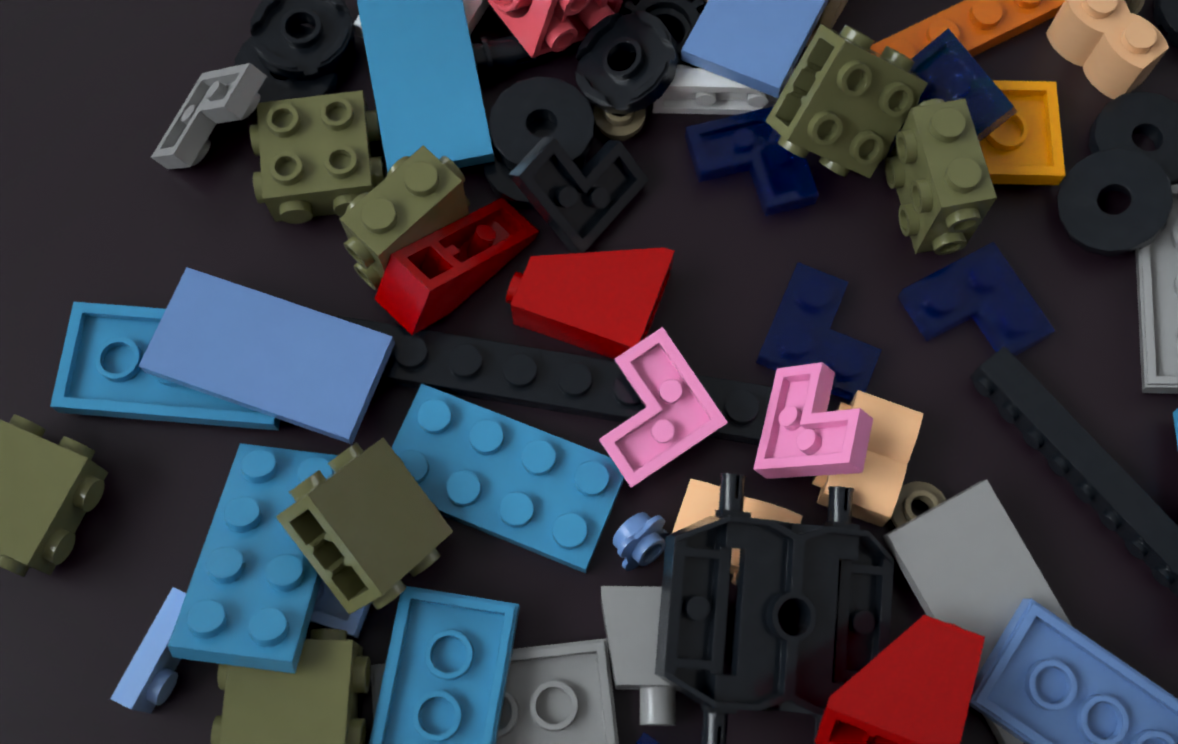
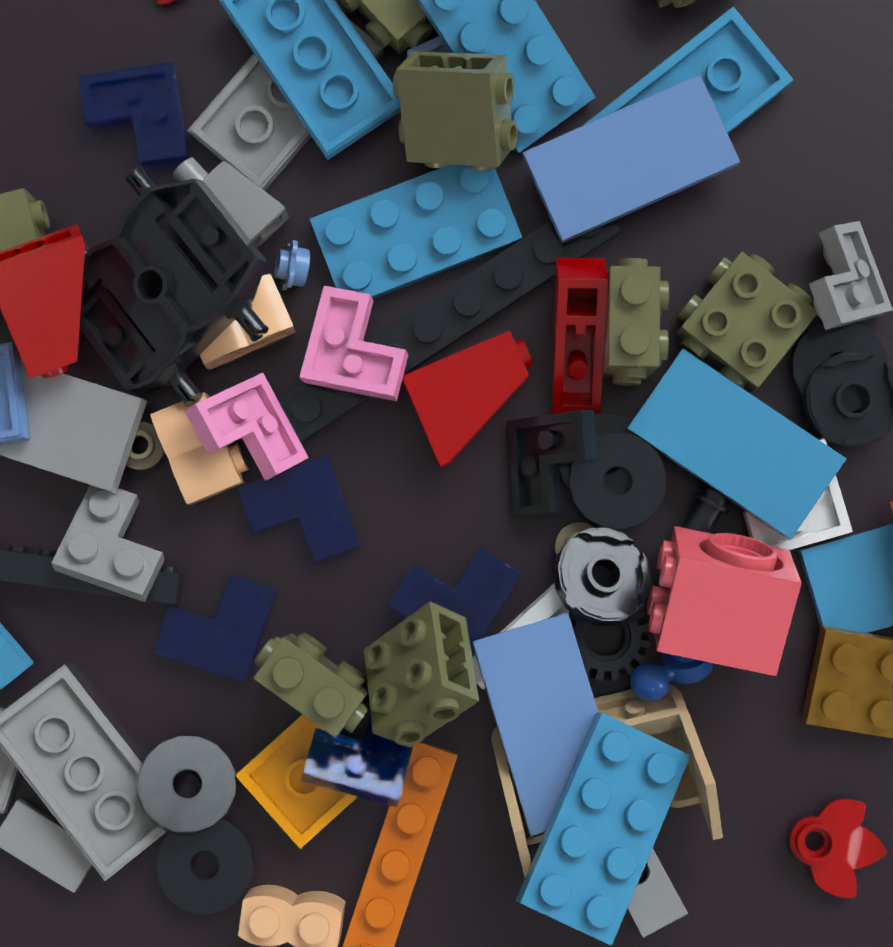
camera: 140 degrees right, 15 degrees up
none -> light grey plate [51,485,164,602]

